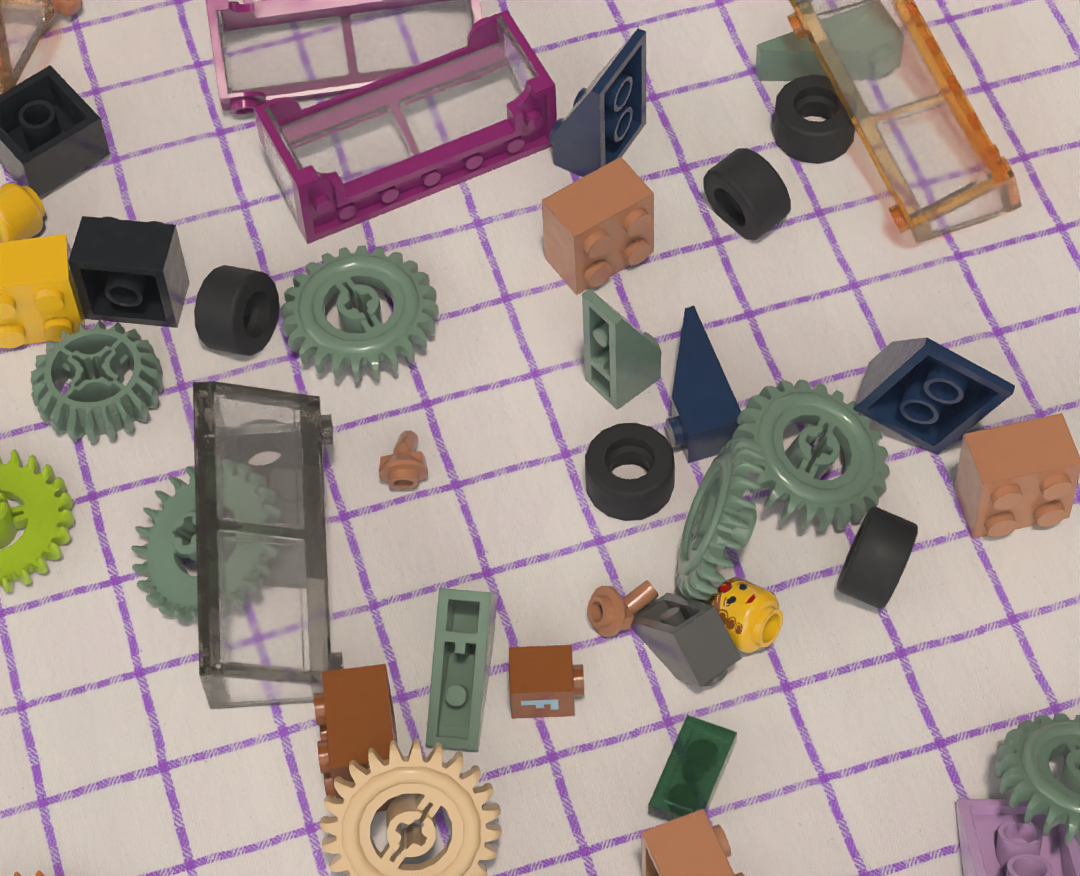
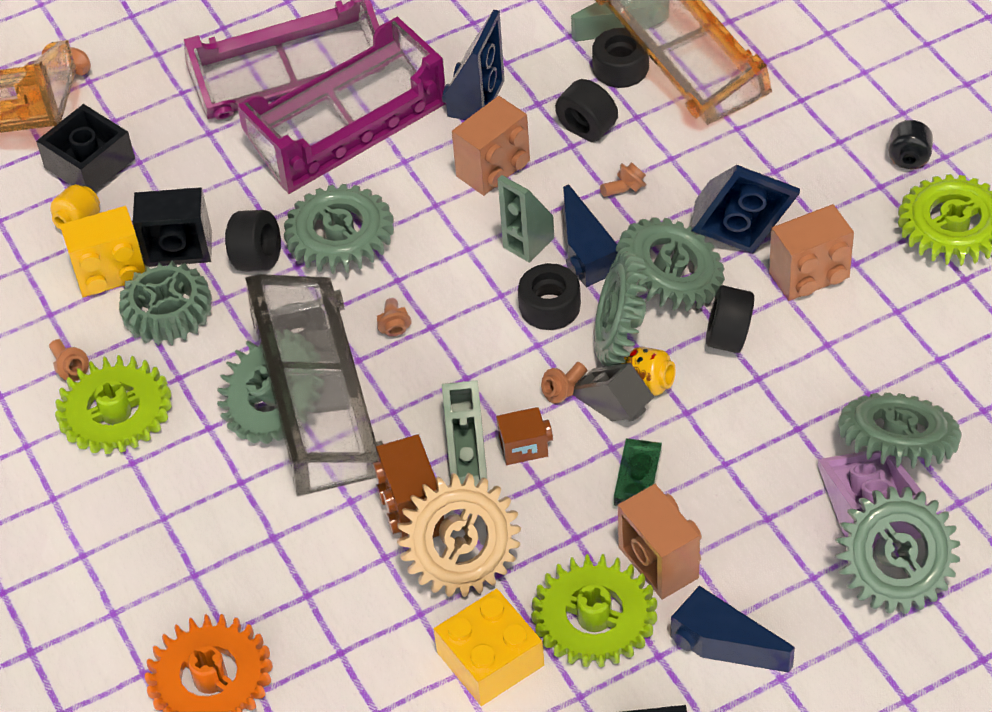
camera: 10 degrees left, 5 degrees down
none -> nougat plate [600,162,647,197]

